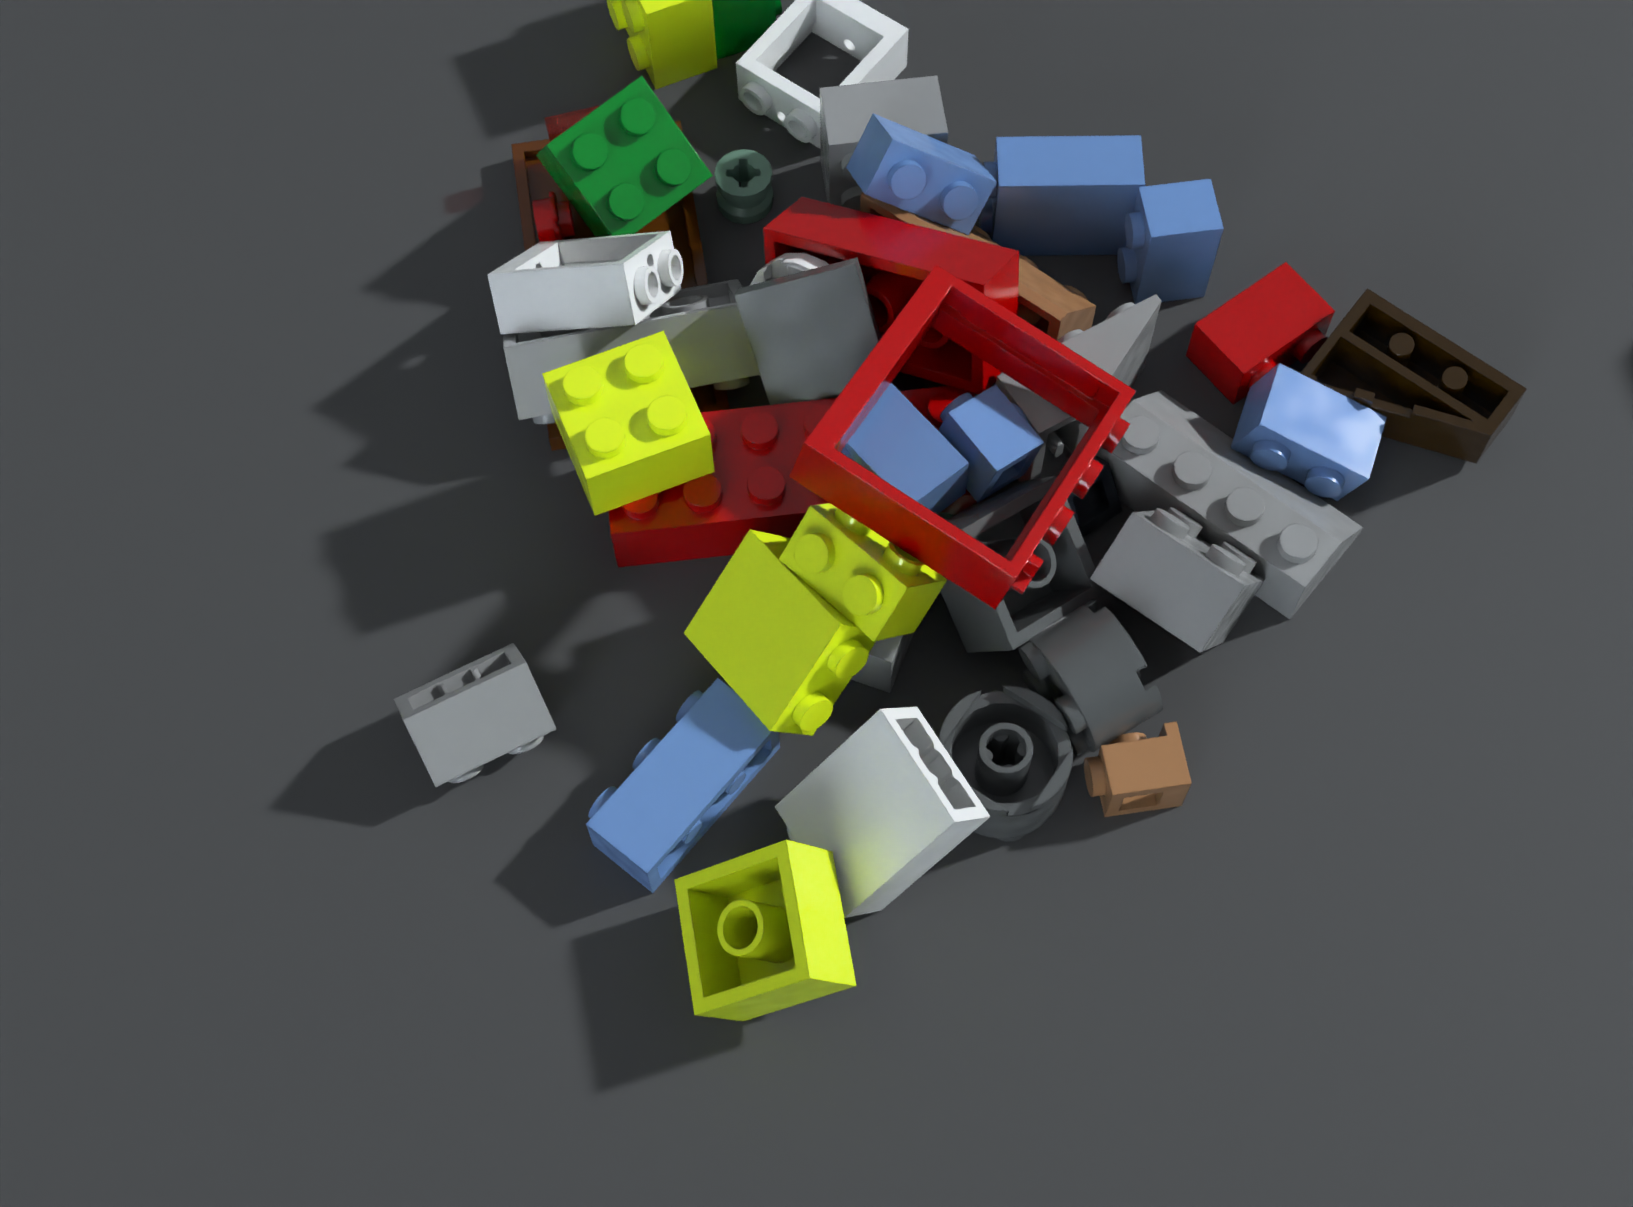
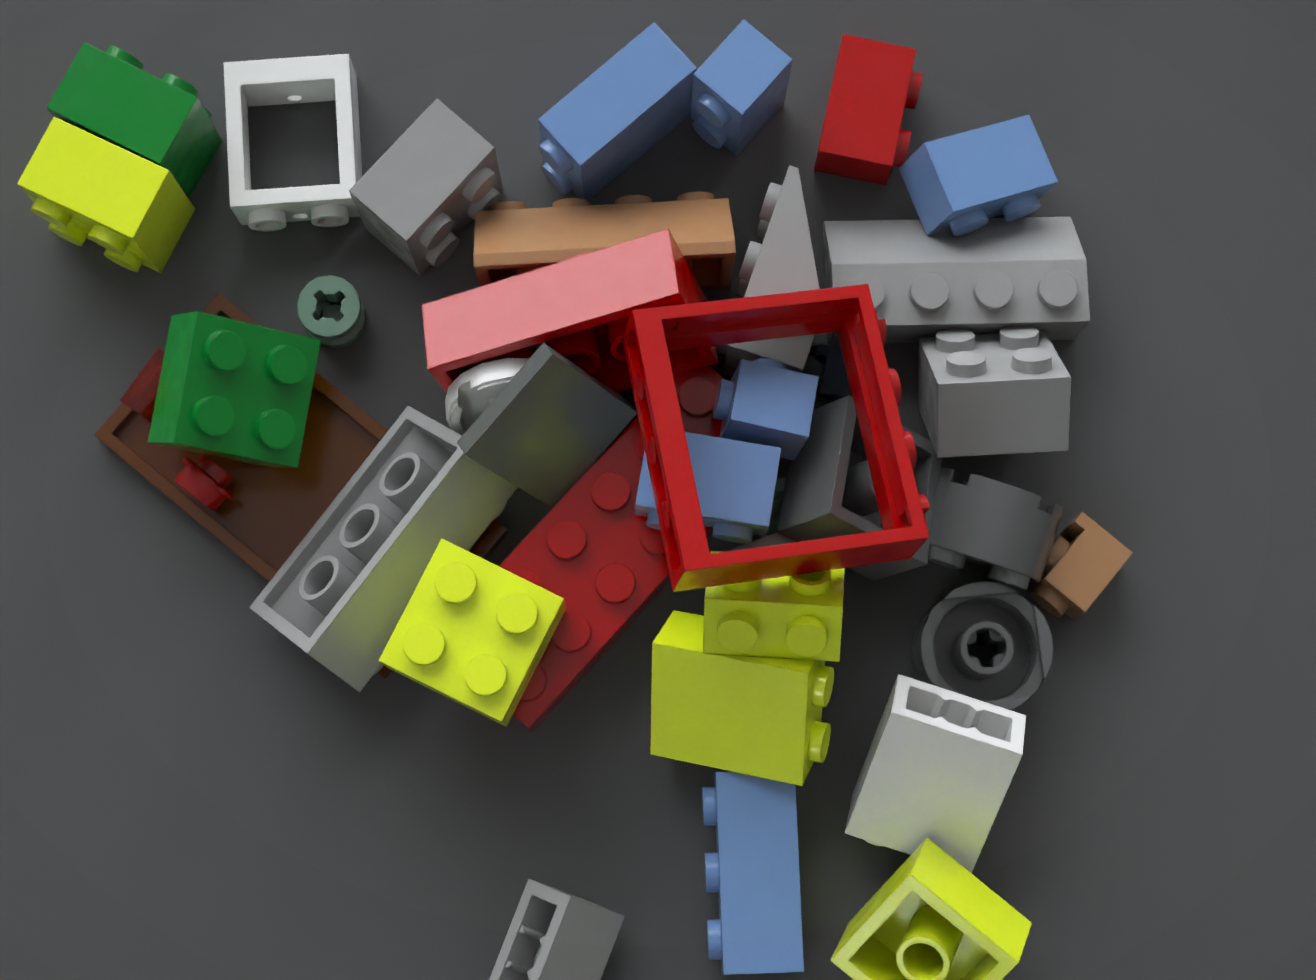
camera: 45 degrees left, 15 degrees up
white window [487,231,684,334] -> none
medium blue brick [846,113,997,235] -> none
dark brown wedge [1301,288,1527,464] -> none

